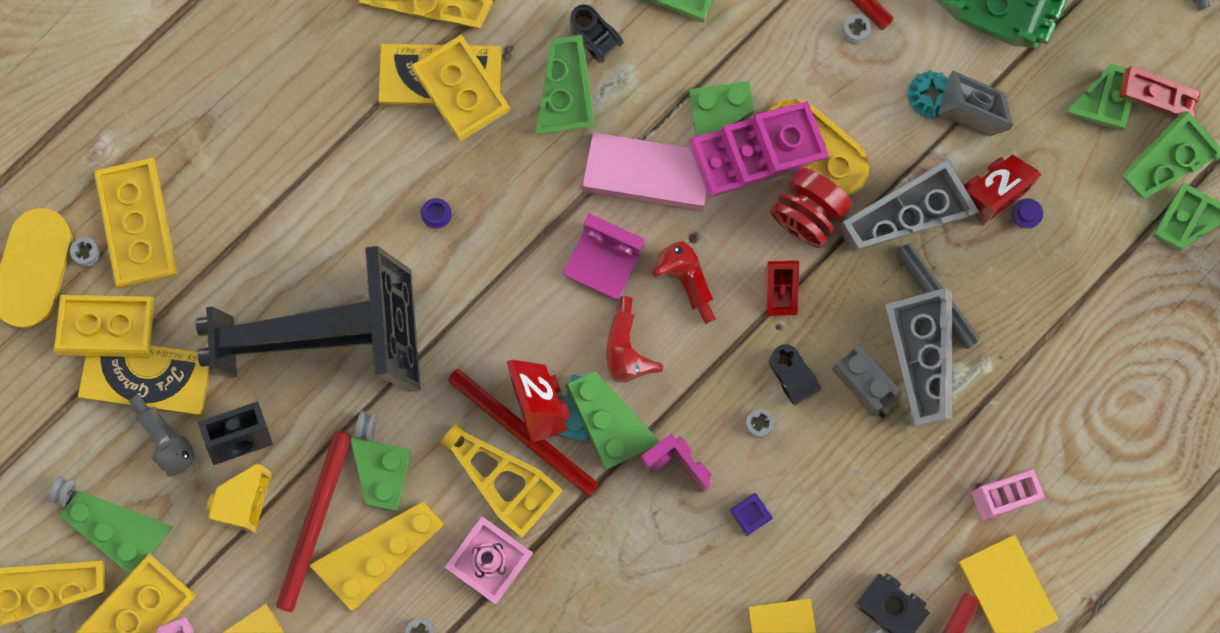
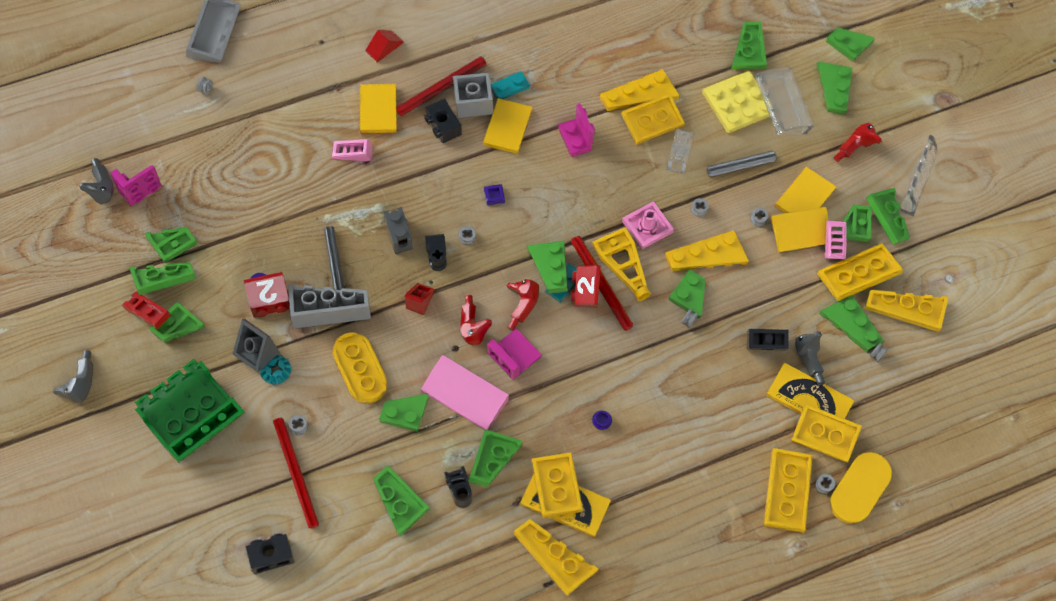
camera: 160 degrees left, 15 degrees down
black piece [196,246,421,392] -> none
yellow slope [206,464,272,533] -> none
red axle [276,431,352,612] -> none
dark pink bracket [640,433,711,493] -> none
dark pink slope [689,101,829,198] -> none
red wheel [770,167,852,248] -> none
light grey wedge [885,288,952,427] -> none

